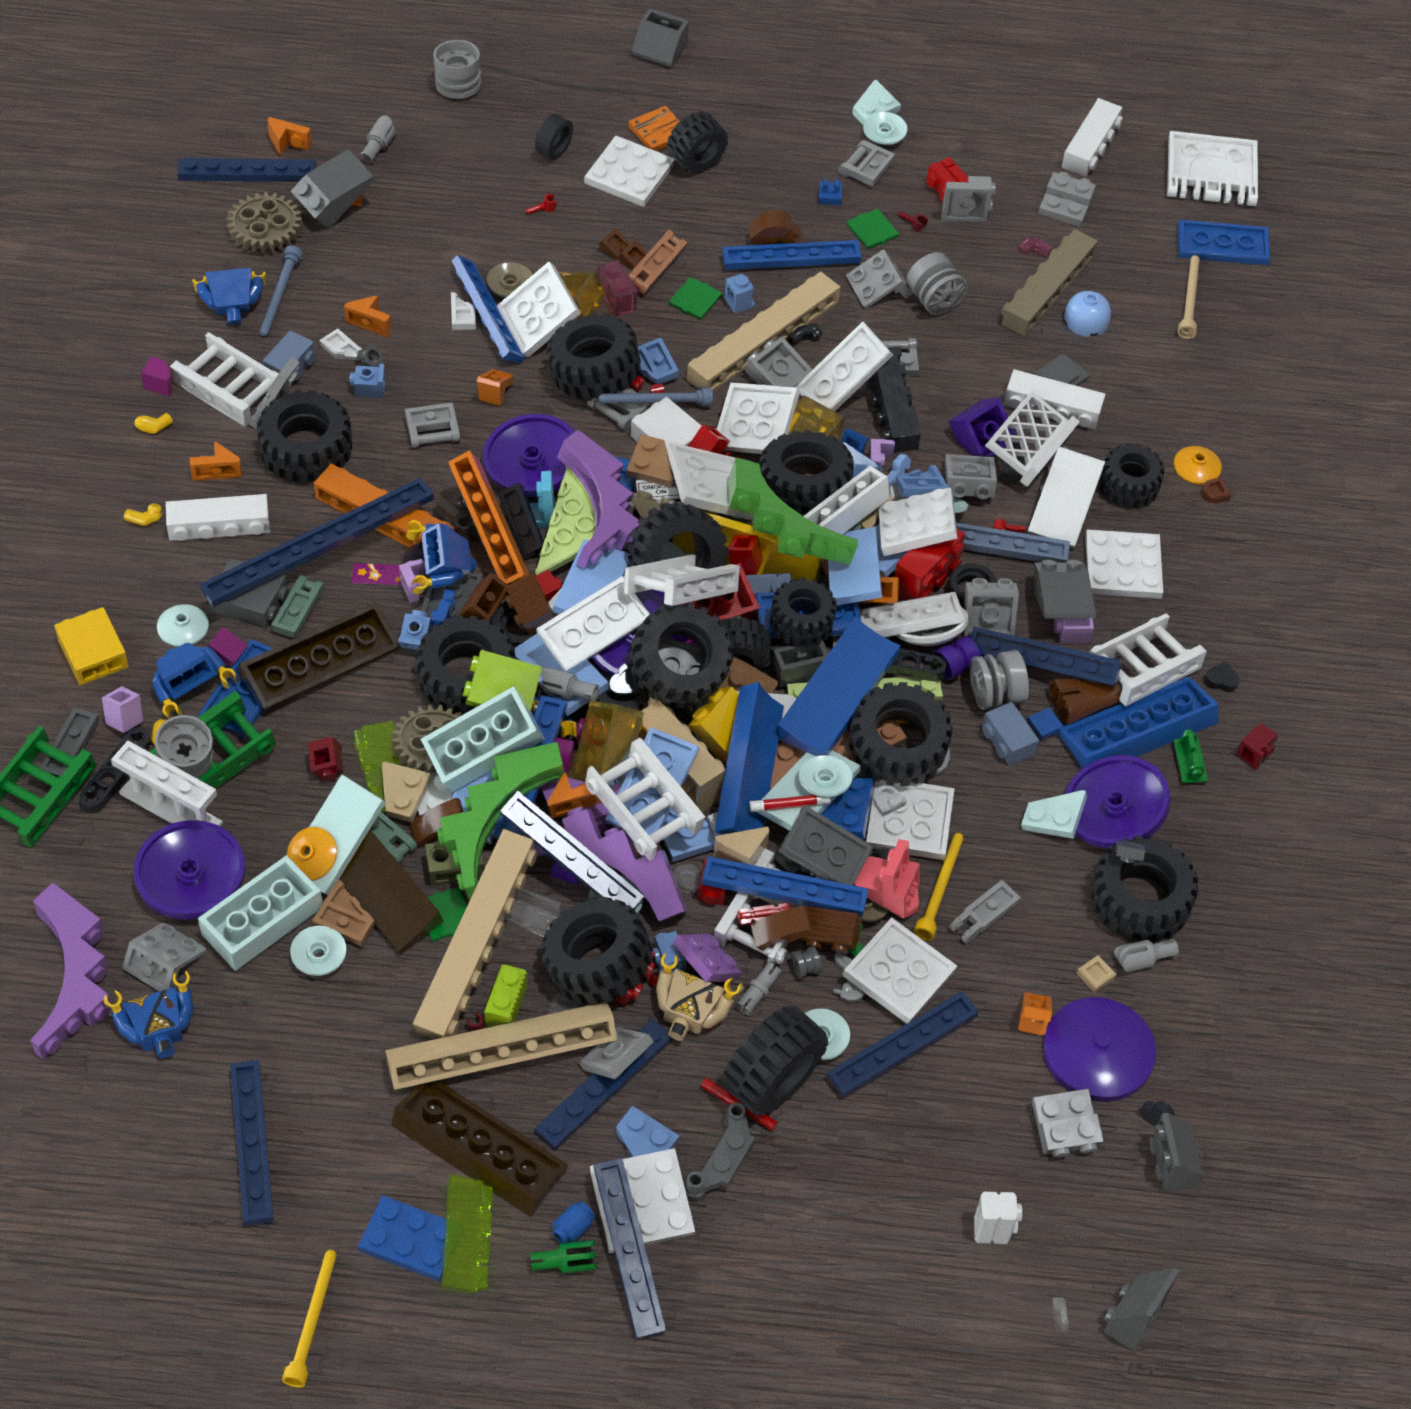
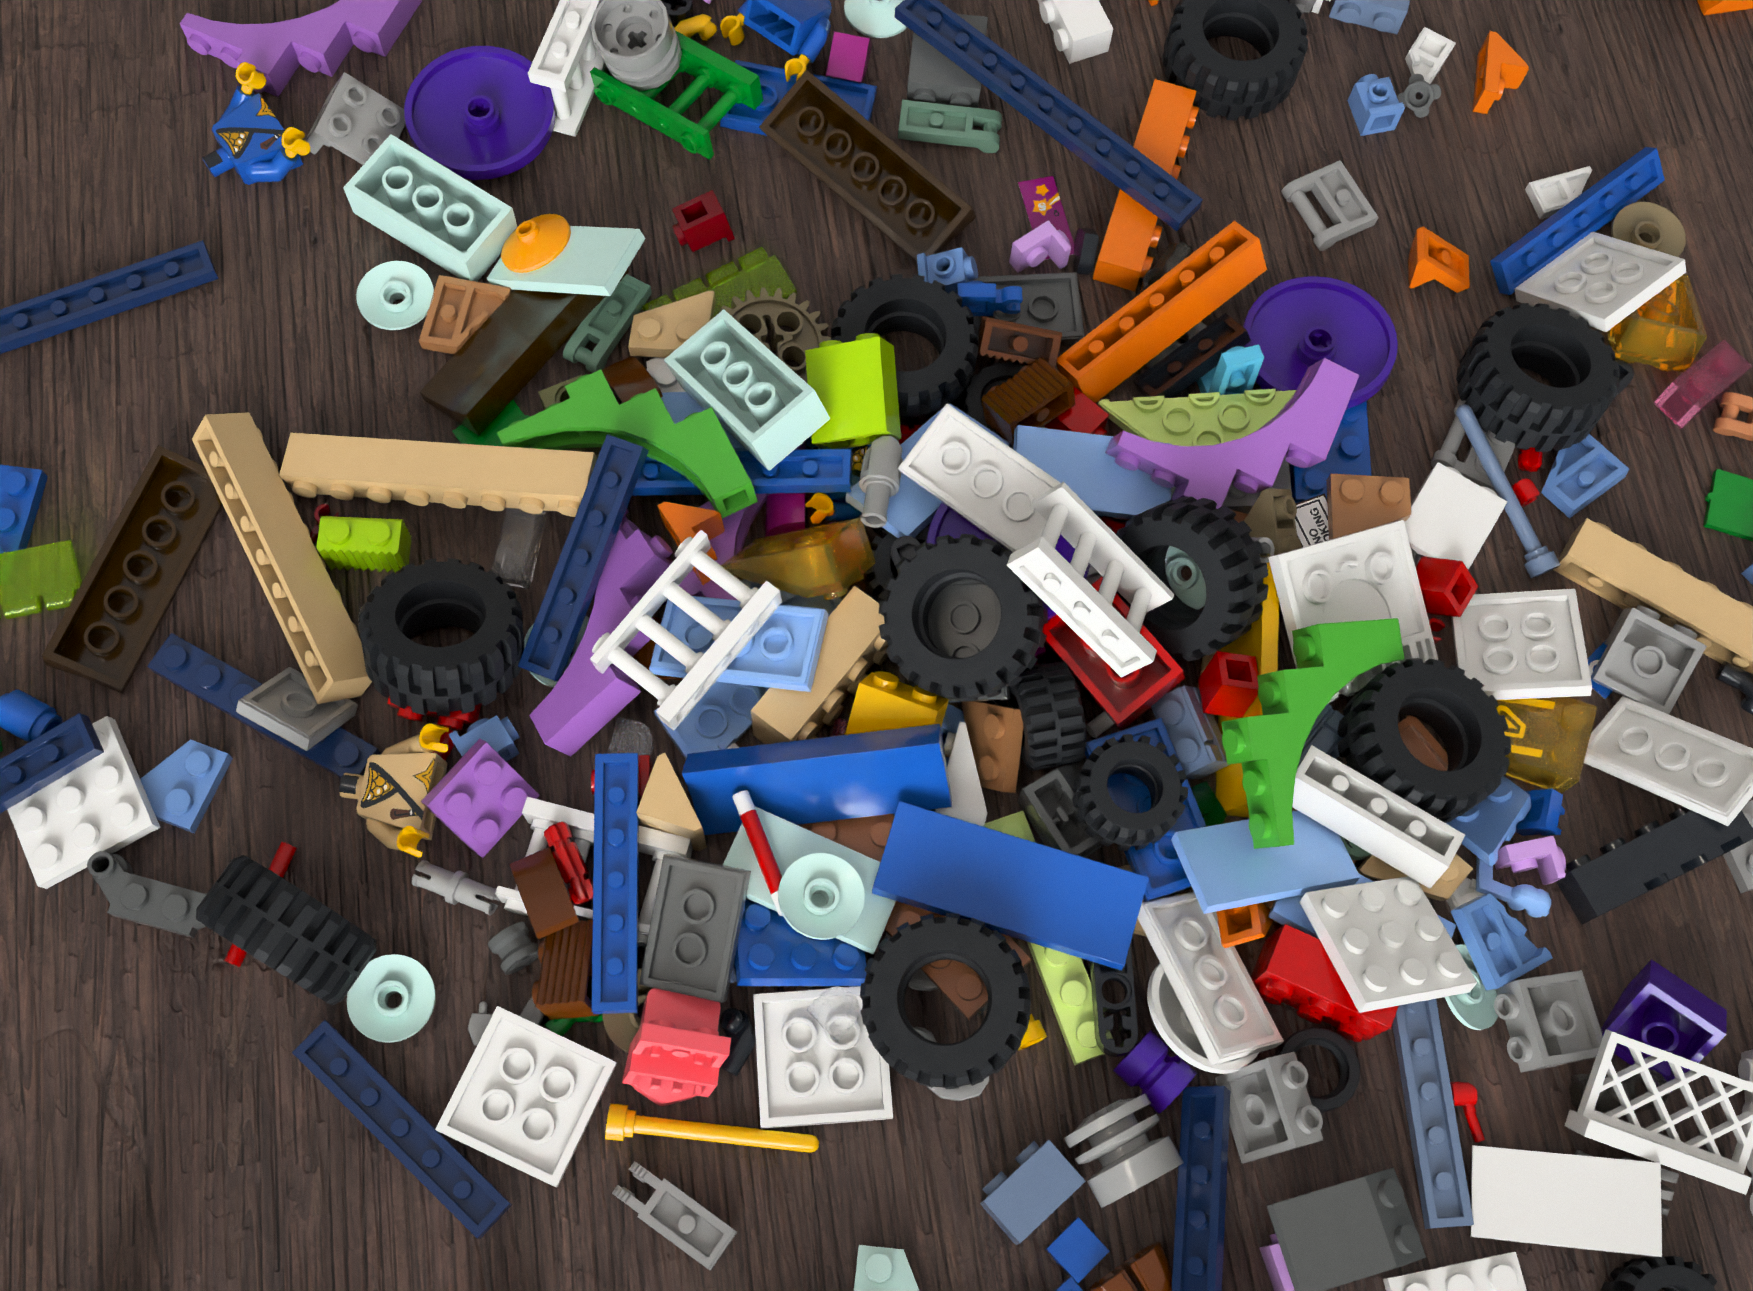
camera: 75 degrees right, 15 degrees up
blue torso [406,520,477,594] -> none

